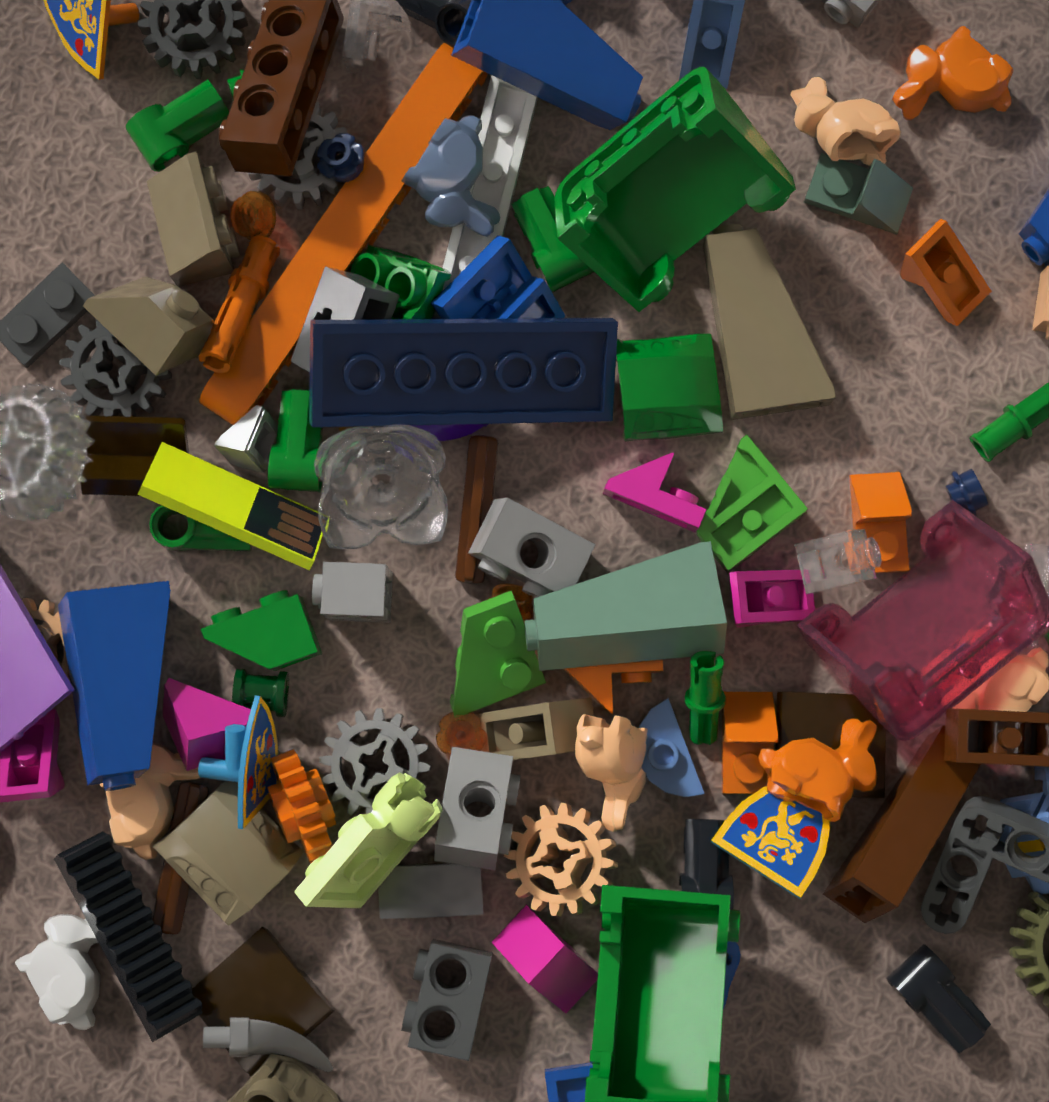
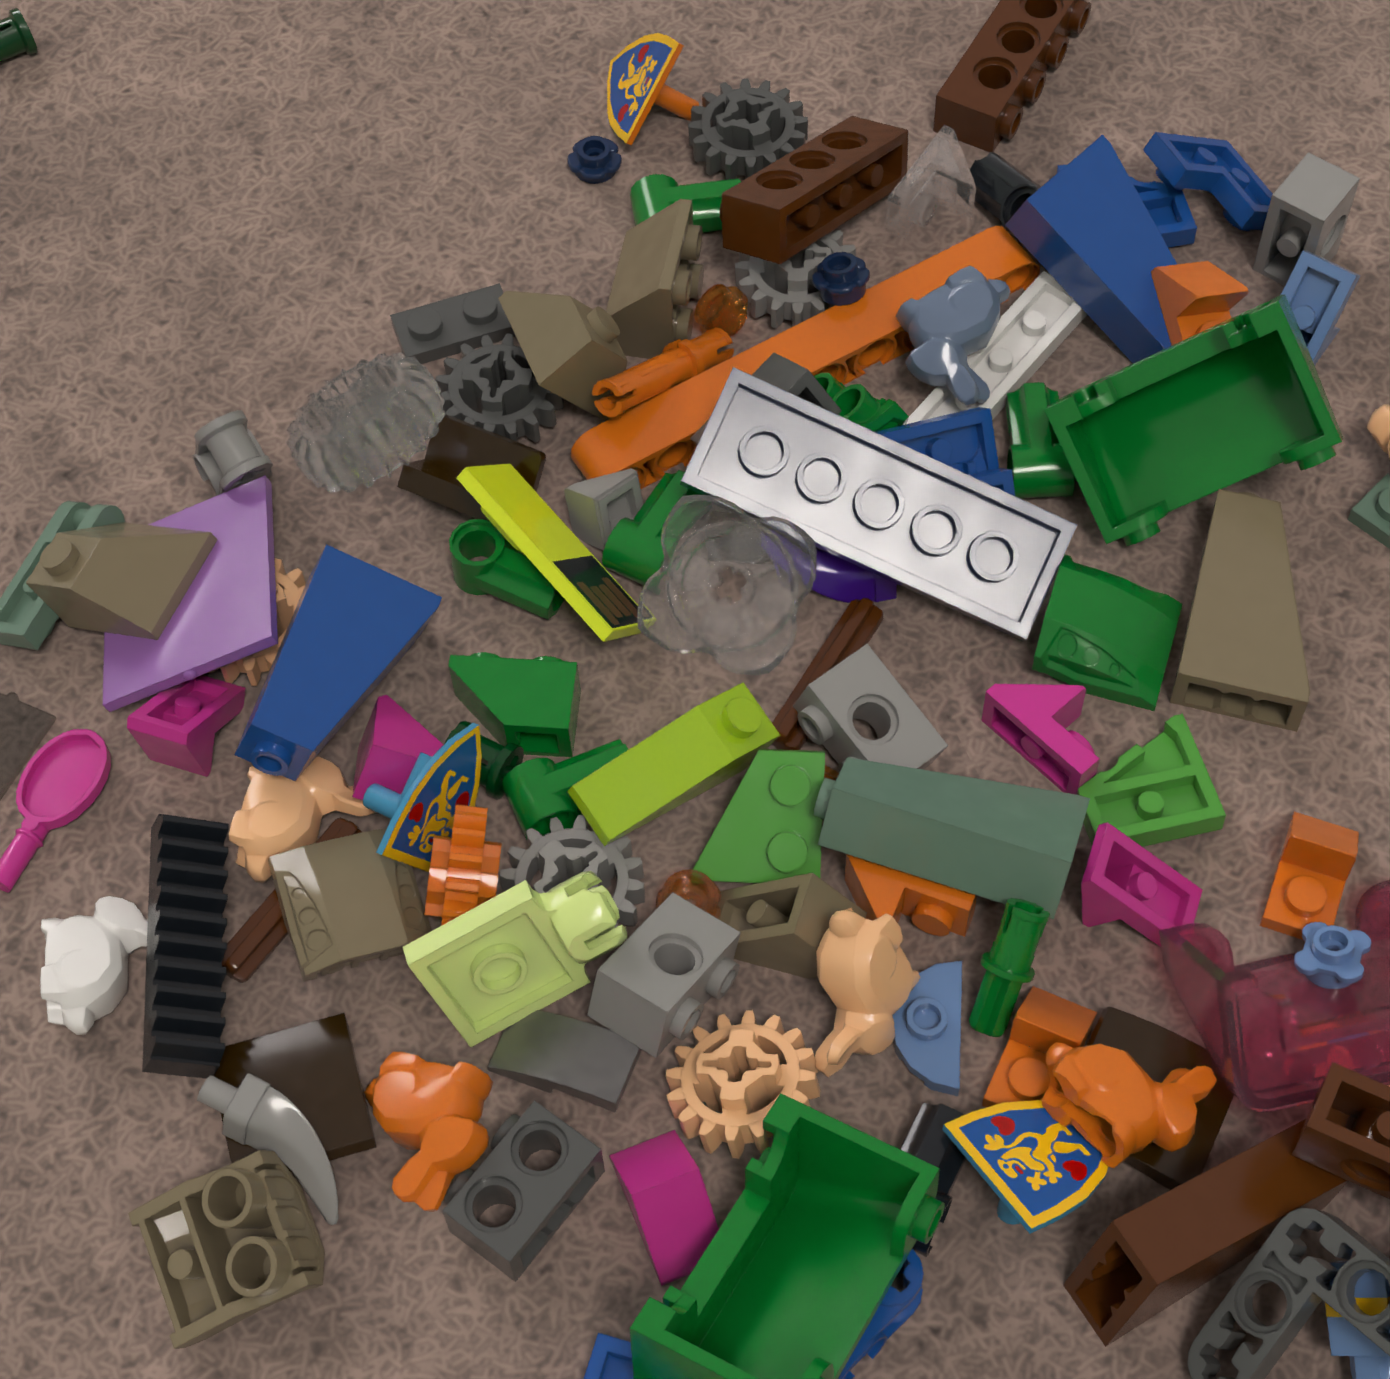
camera: 25 degrees right, 25 degrees down
light grey brick [312,562,393,623] -> none
clear brick [794,529,882,594] -> none
none -> orange animal [364,1052,493,1212]
none -> green piece [502,739,629,840]
none -> dark blue plate [567,136,622,184]
none -> lime slope [567,682,780,846]
none -> orange slope [1151,261,1249,346]
none -> medium blue plate [1294,922,1371,989]

